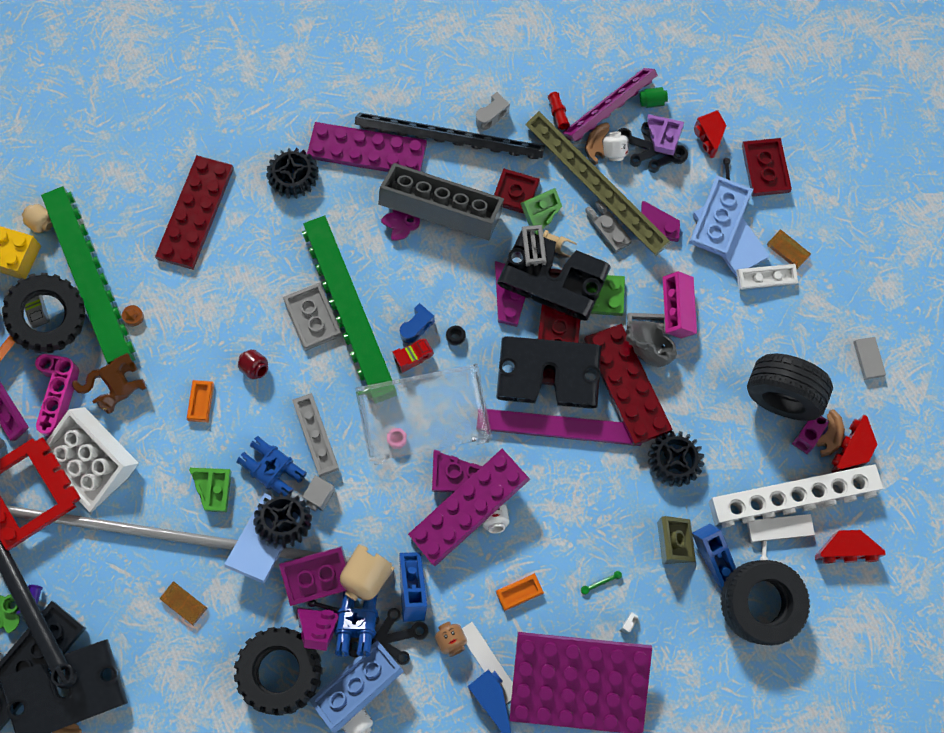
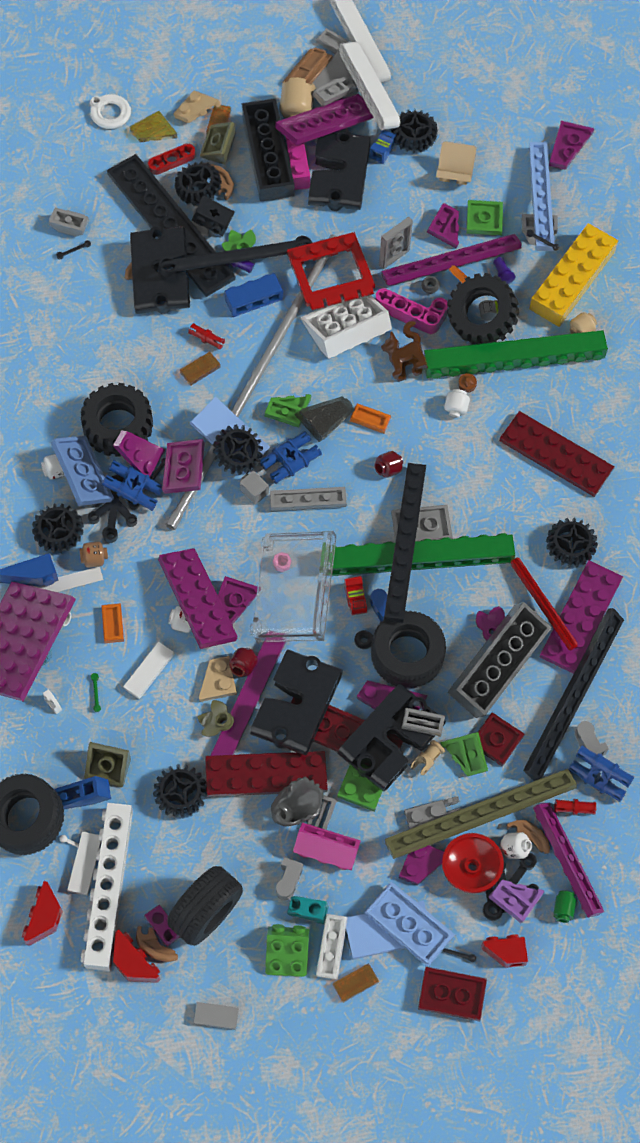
camera: 105 degrees right, 5 degrees down
tan cylinder [340,544,395,601] -> none
blue slope [399,552,427,622] -> none
none -> black gear [32,503,84,554]
none -> white tile [123,642,175,700]
none -> red pin [188,323,225,350]
none -> olive plate [197,700,234,737]
none -> tan wing [199,656,237,702]
none -> blue brick [225,273,283,317]
none -> dark red head [229,648,258,677]
none -> bright green bracket [265,924,309,977]
none -> light grey leg [276,857,303,900]
none -> teal leg [287,896,329,925]
none -> clear smoke slope [294,396,354,442]
none -> black tyre [371,611,446,688]
none -> black plate [384,463,426,623]
none -> dark grey plate [421,276,439,294]
none -> red dish [442,833,504,894]
none -> white head [444,389,470,418]
none -> red axle [511,557,578,651]
none -> blue pin [568,745,634,802]

